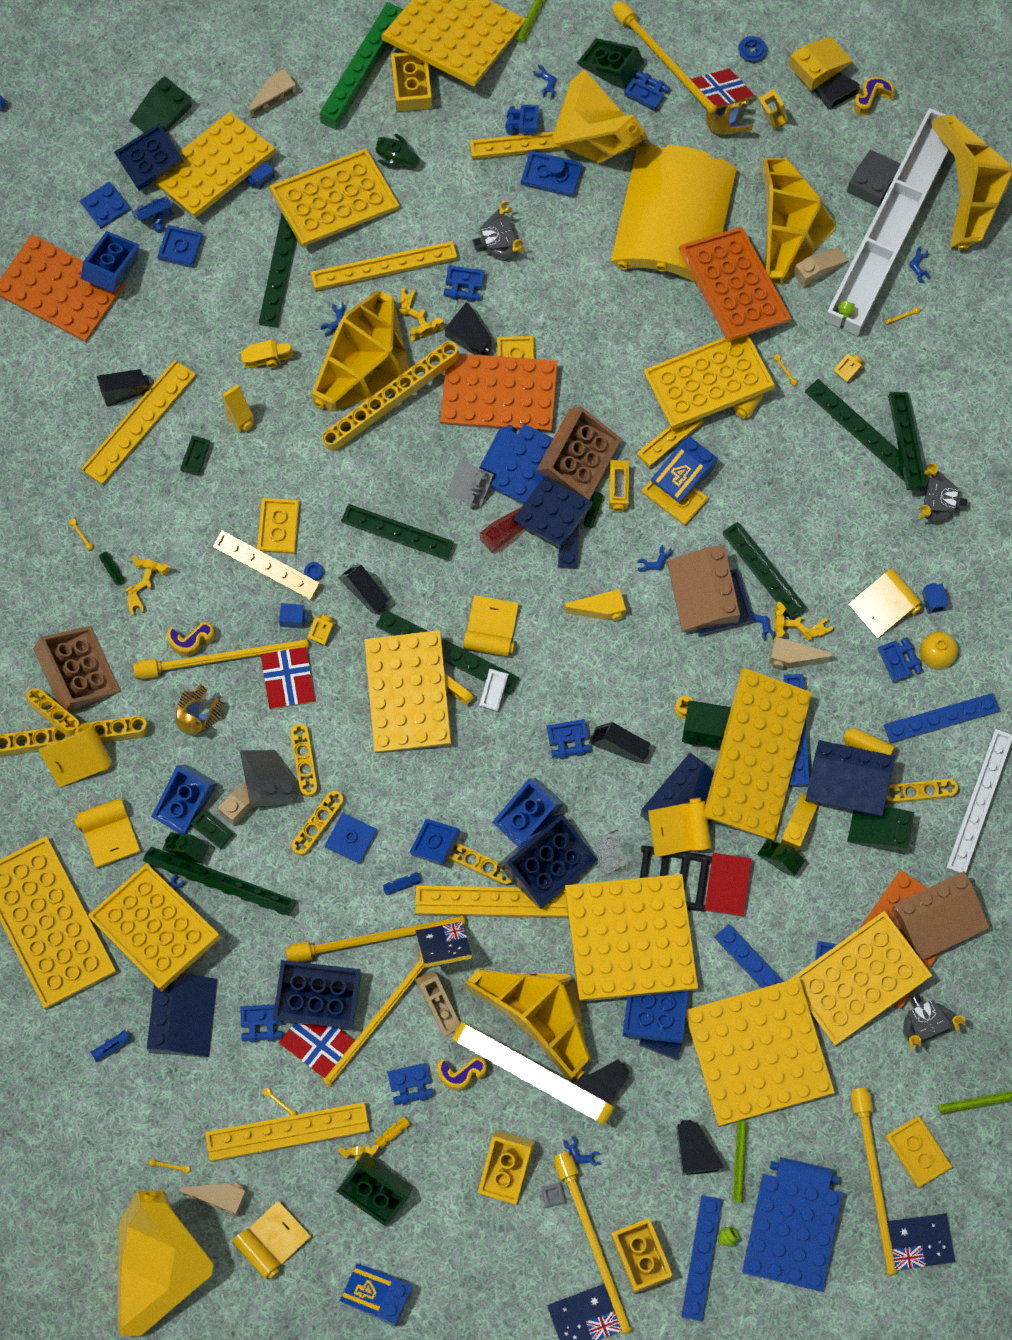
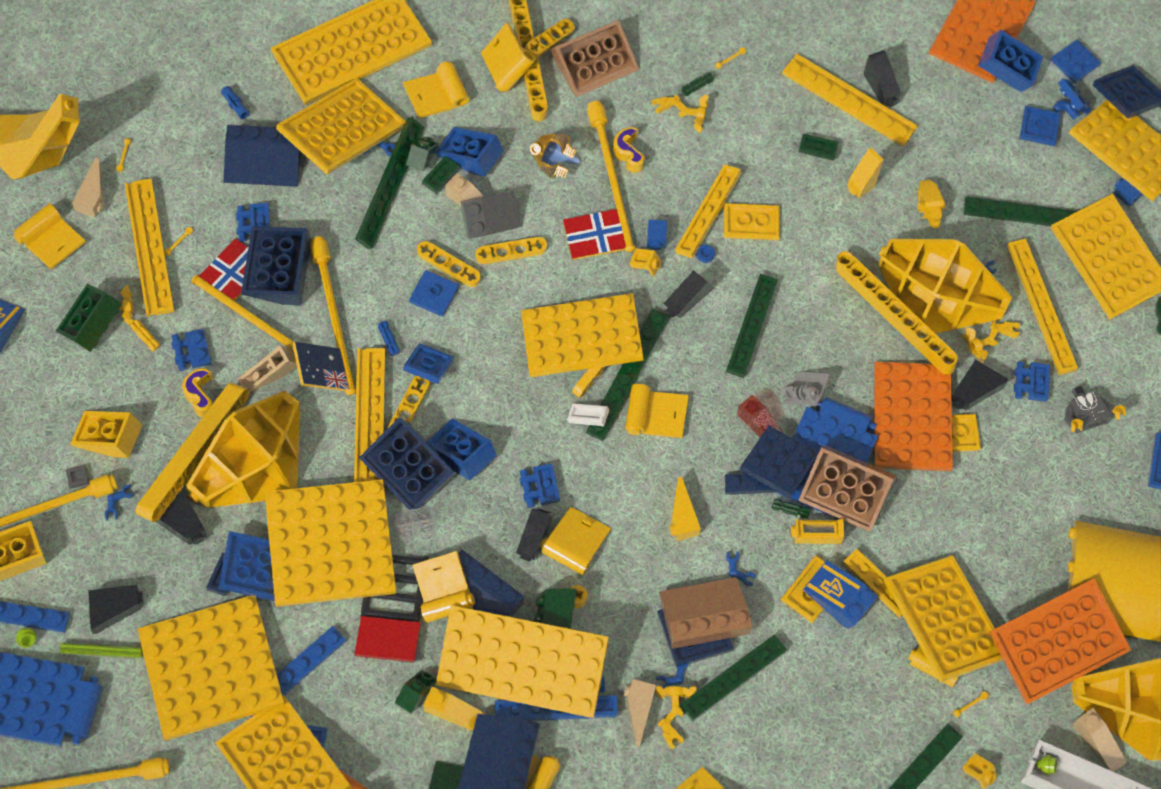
camera: 85 degrees right, 5 degrees down
none -> yellow door [540,506,611,575]

